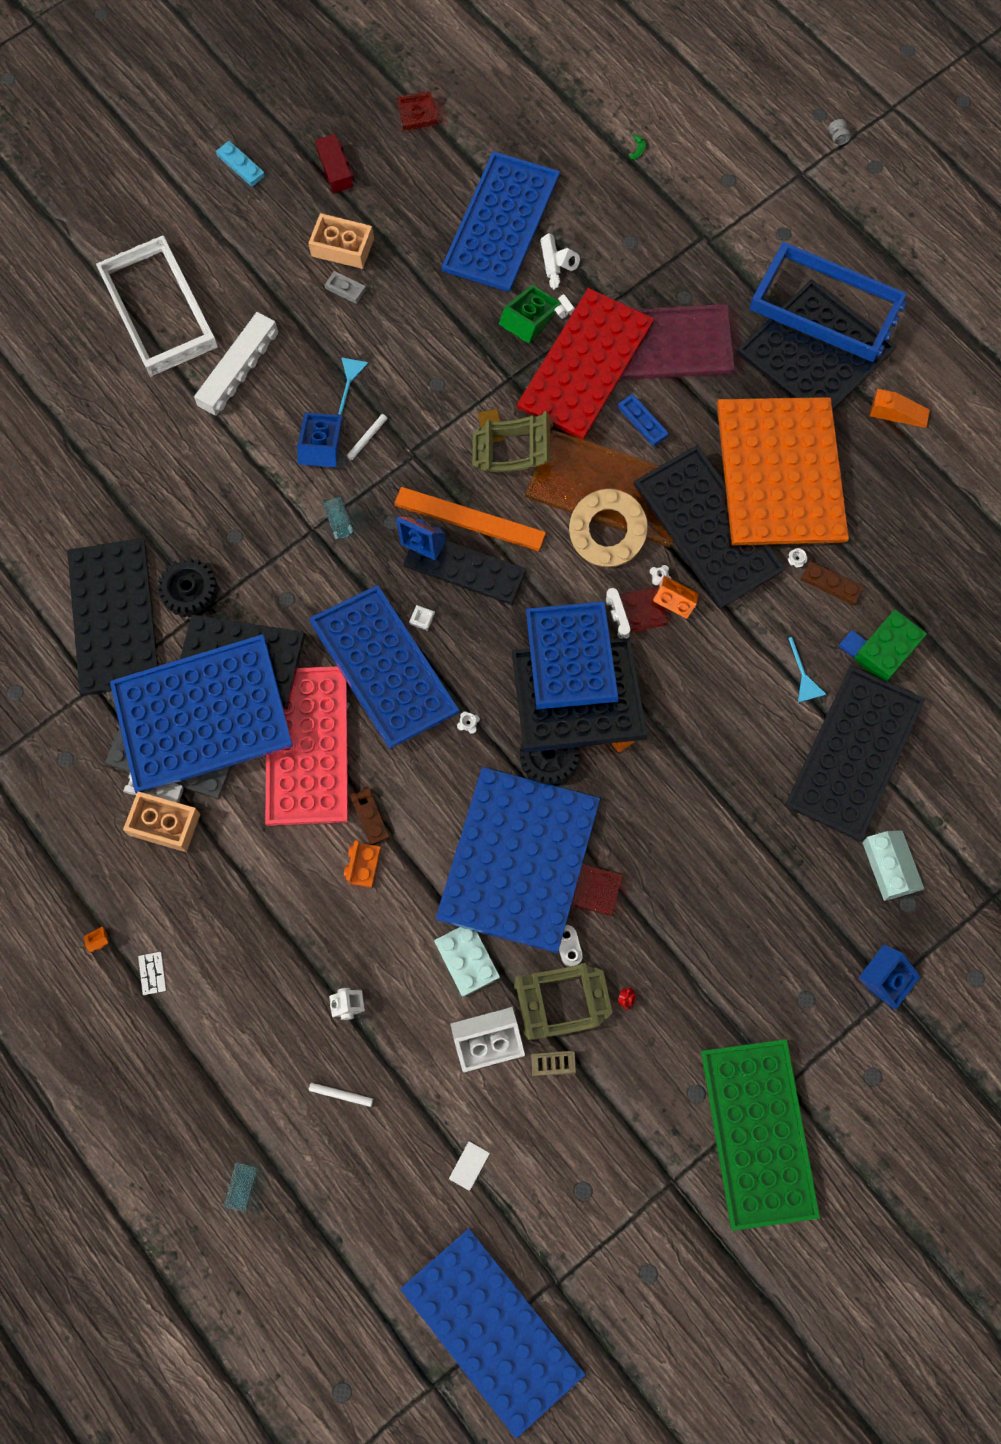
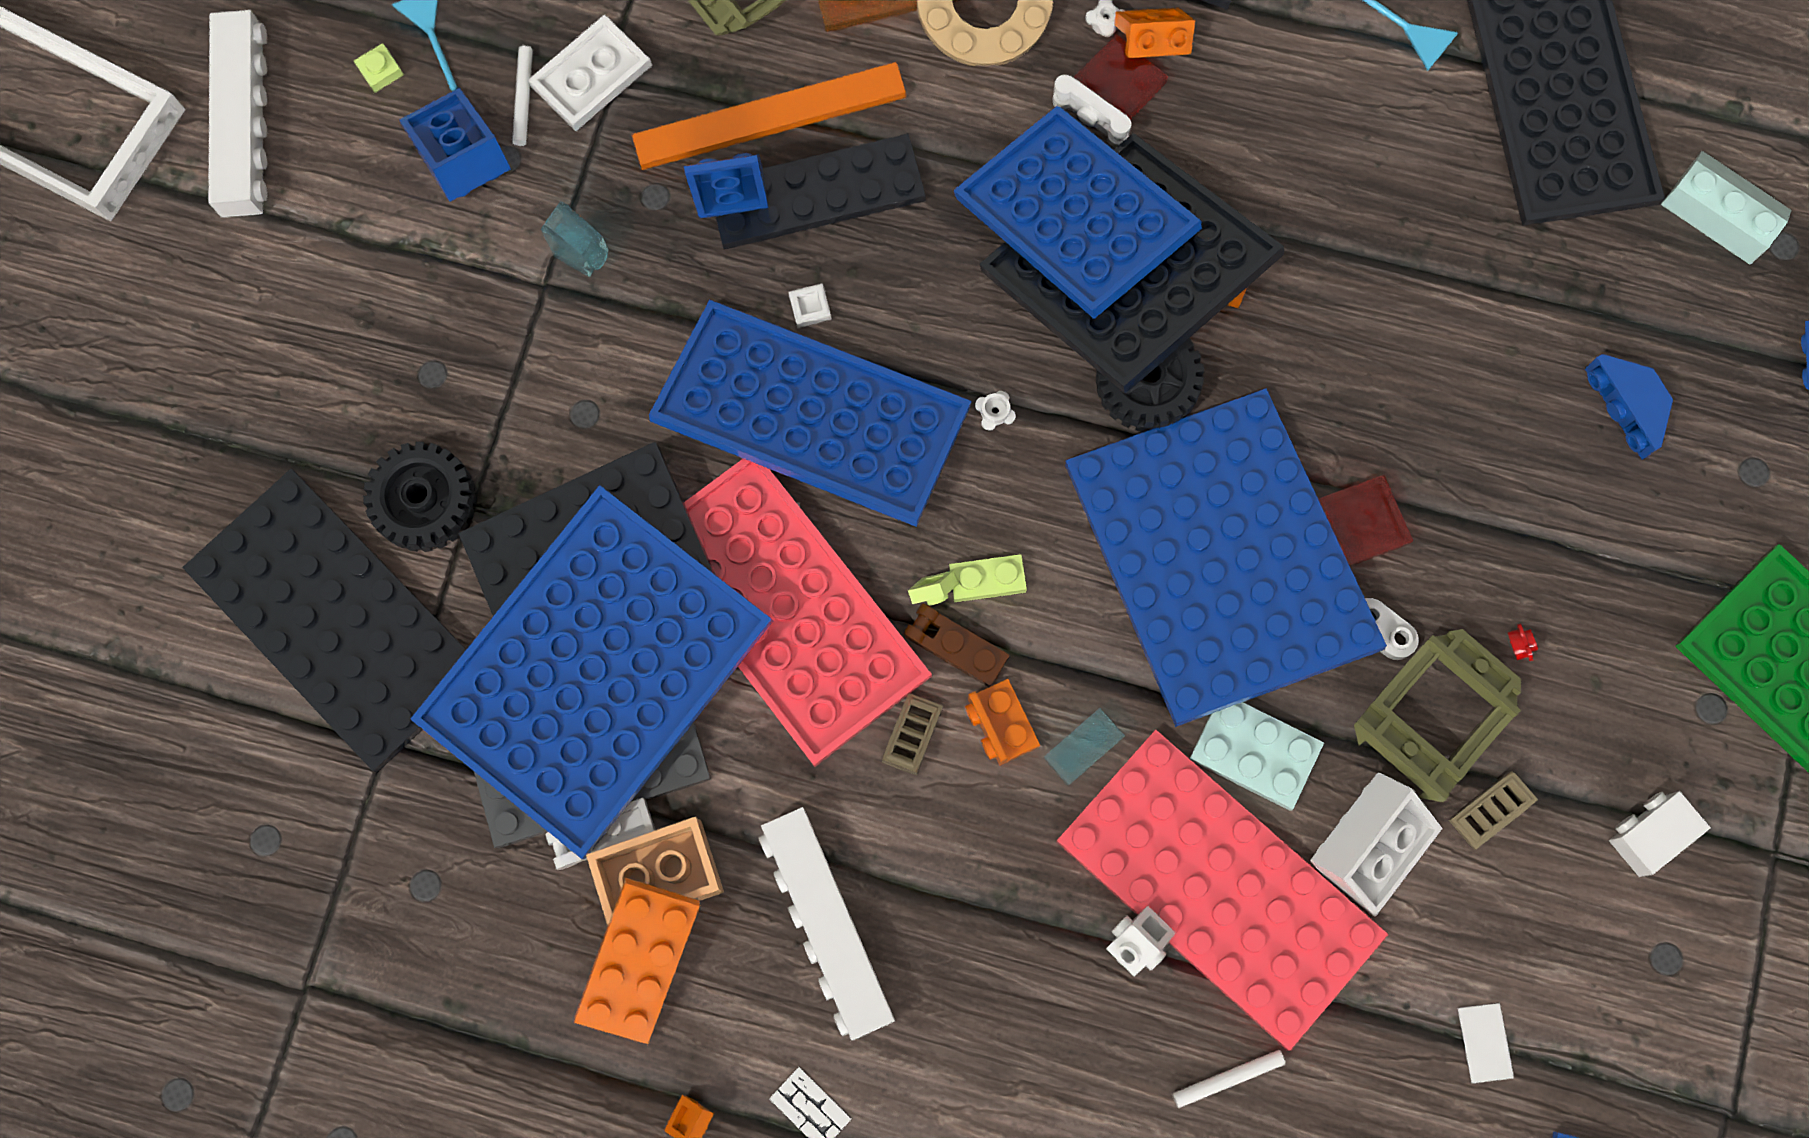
camera: 35 degrees left, 5 degrees up
none -> yellowish green plate [354,43,403,93]
none -> white plate [528,15,652,131]
none -> orange plate [574,878,700,1044]
none -> white brick [758,807,895,1041]
none -> dark tan slope [882,694,943,776]
none -> yellowish green plate [908,570,958,605]
none -> yellowish green plate [949,554,1027,603]
none -> clear light blue plate [1043,708,1125,786]
none -> coral plate [1056,730,1388,1051]
none -> blue slope [1585,354,1673,460]
none -> white brick [1609,791,1710,877]

